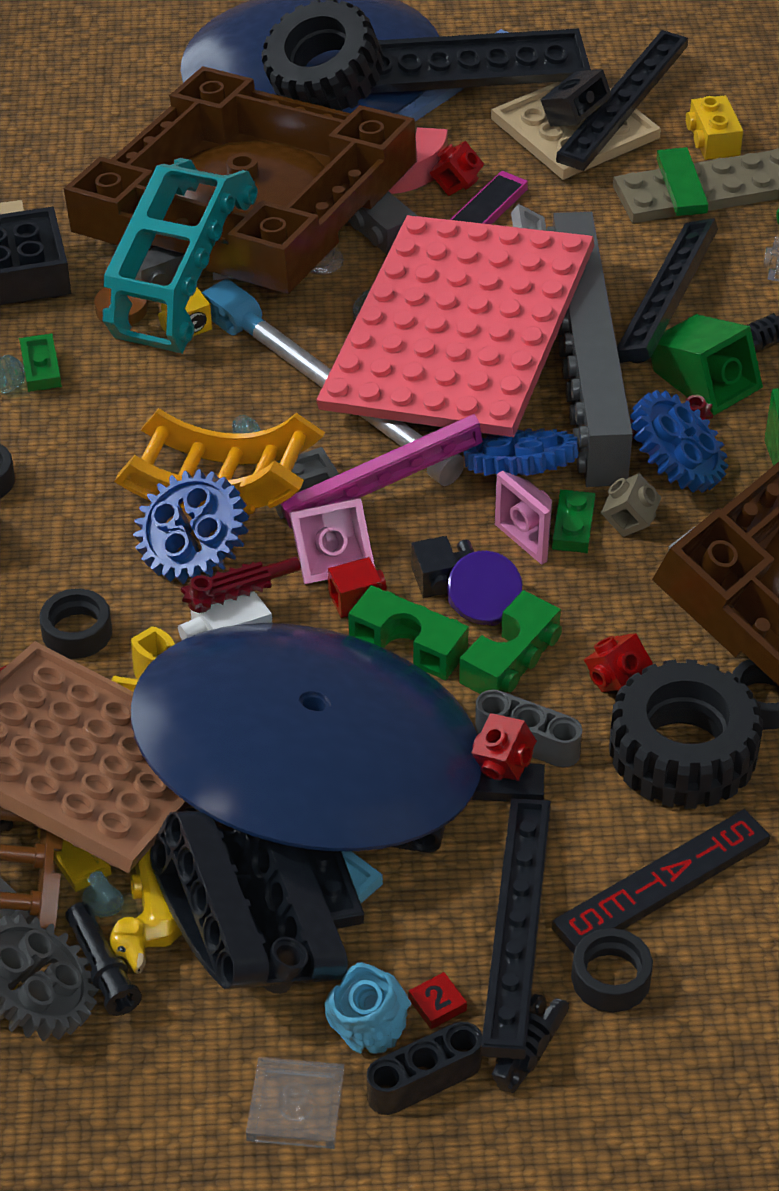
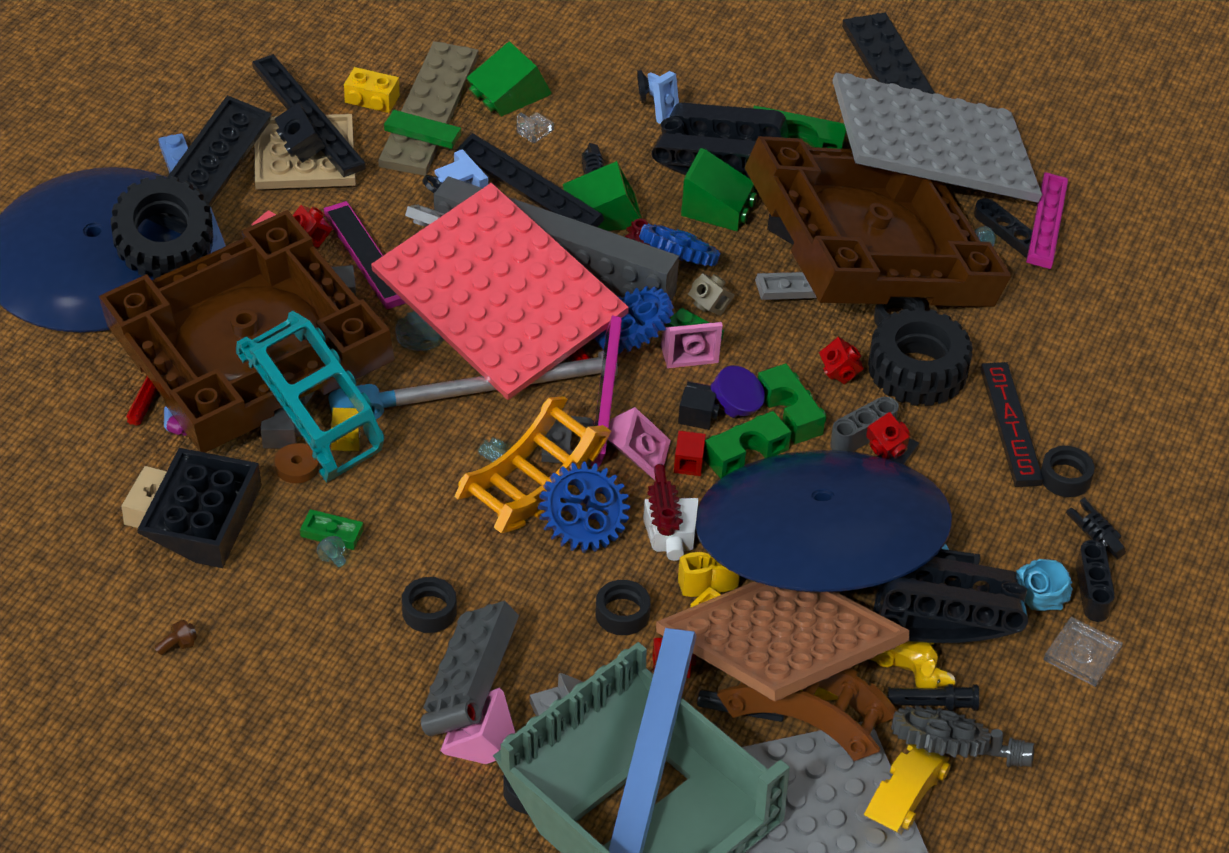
camera: 65 degrees left, 0 degrees up
clear light blue plate [82,871,124,917] -> none
red tile [408,972,467,1029] -> none
black tile [481,798,551,1059] -> none
none -> light blue piece [422,149,488,193]
none -> dark grey piece [984,729,1034,767]

